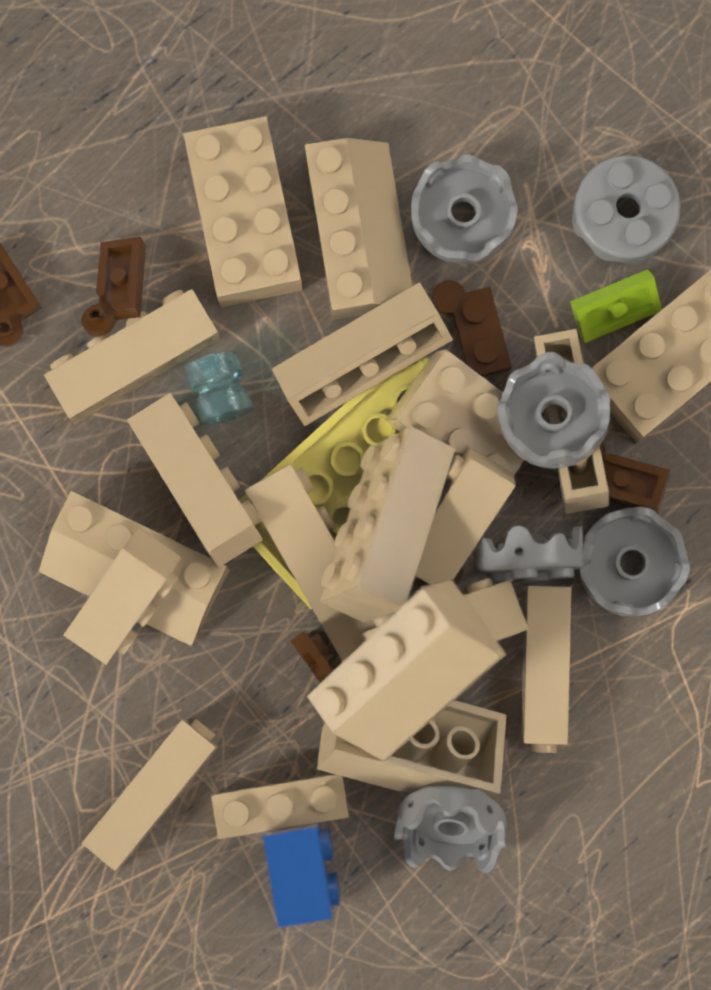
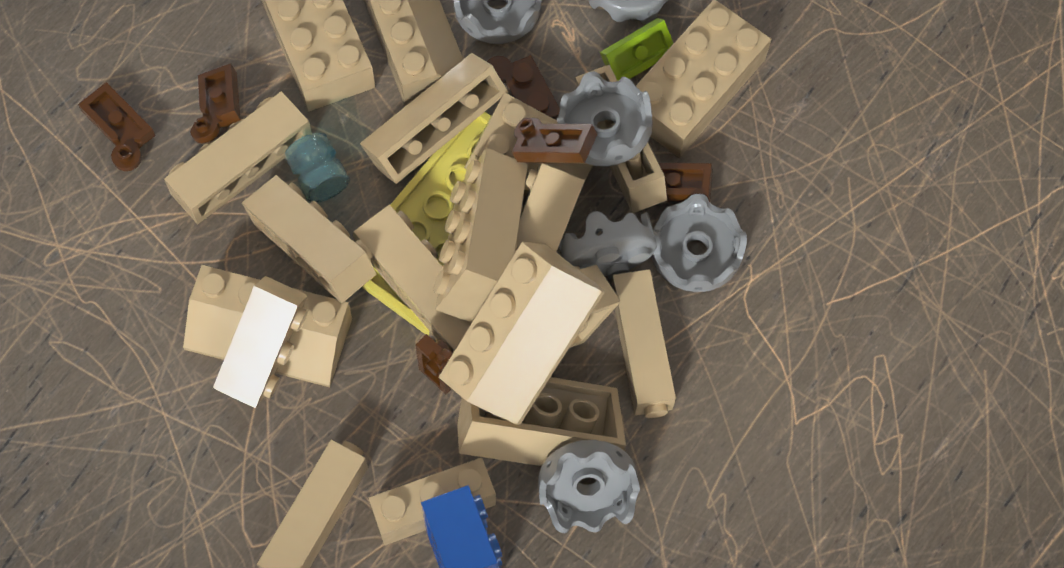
camera: 15 degrees left, 15 degrees down
none -> reddish brown hinge [512,118,598,163]

